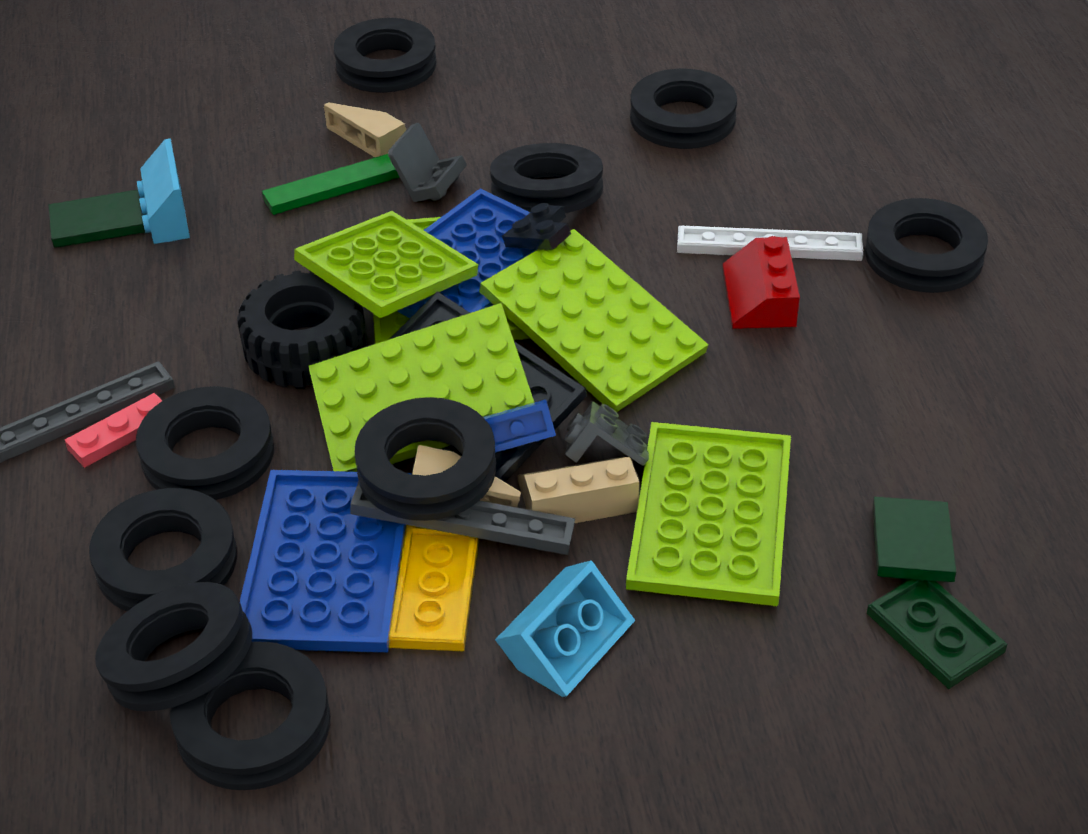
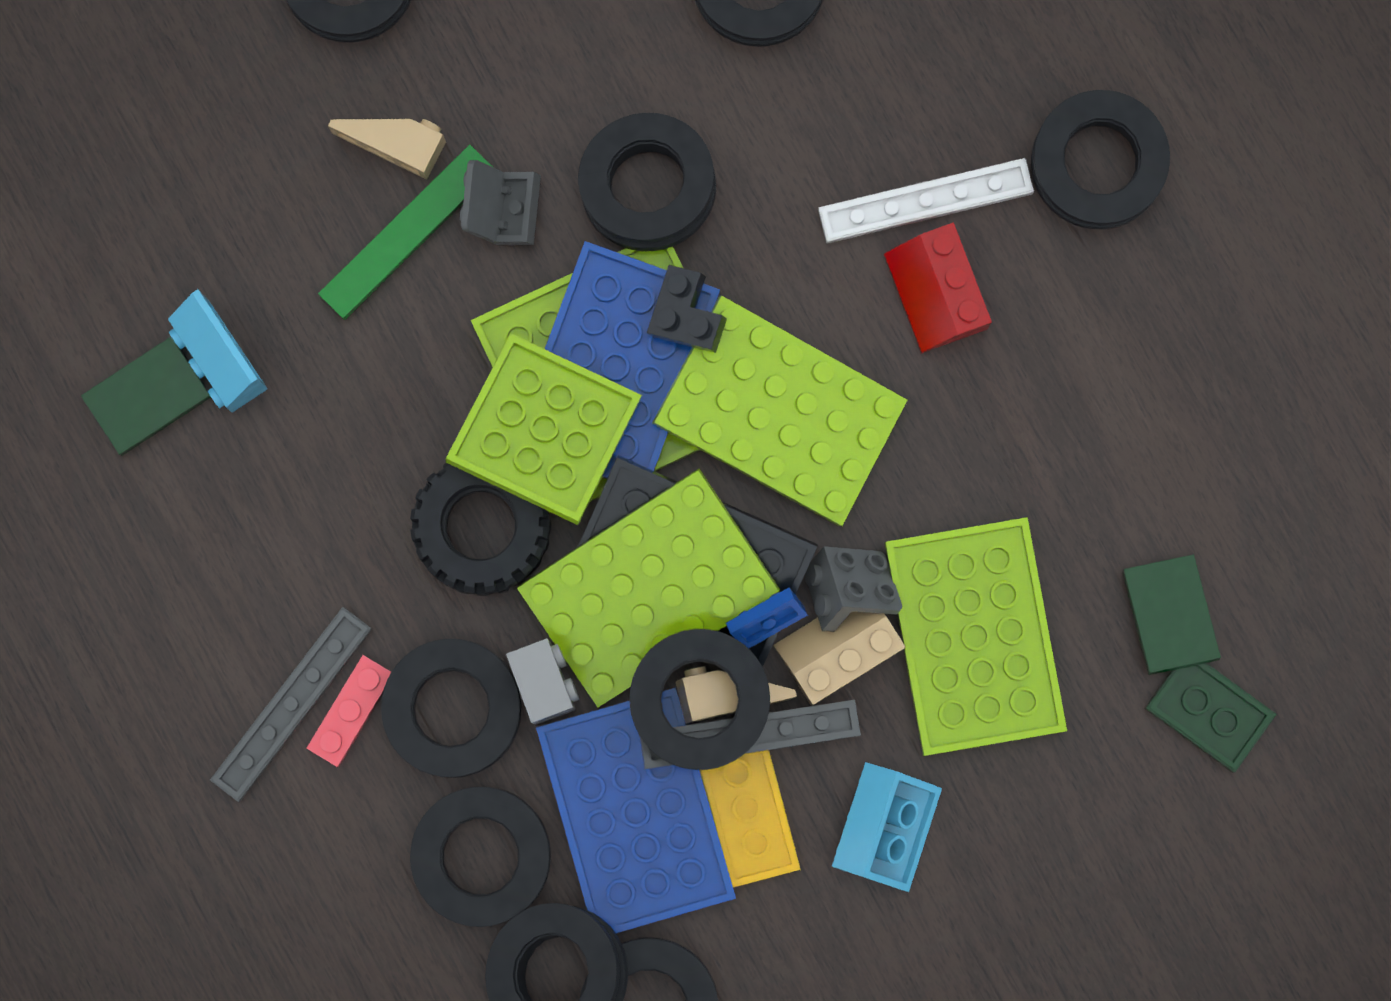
camera: 20 degrees left, 40 degrees up
none -> light grey brick [506,638,580,725]

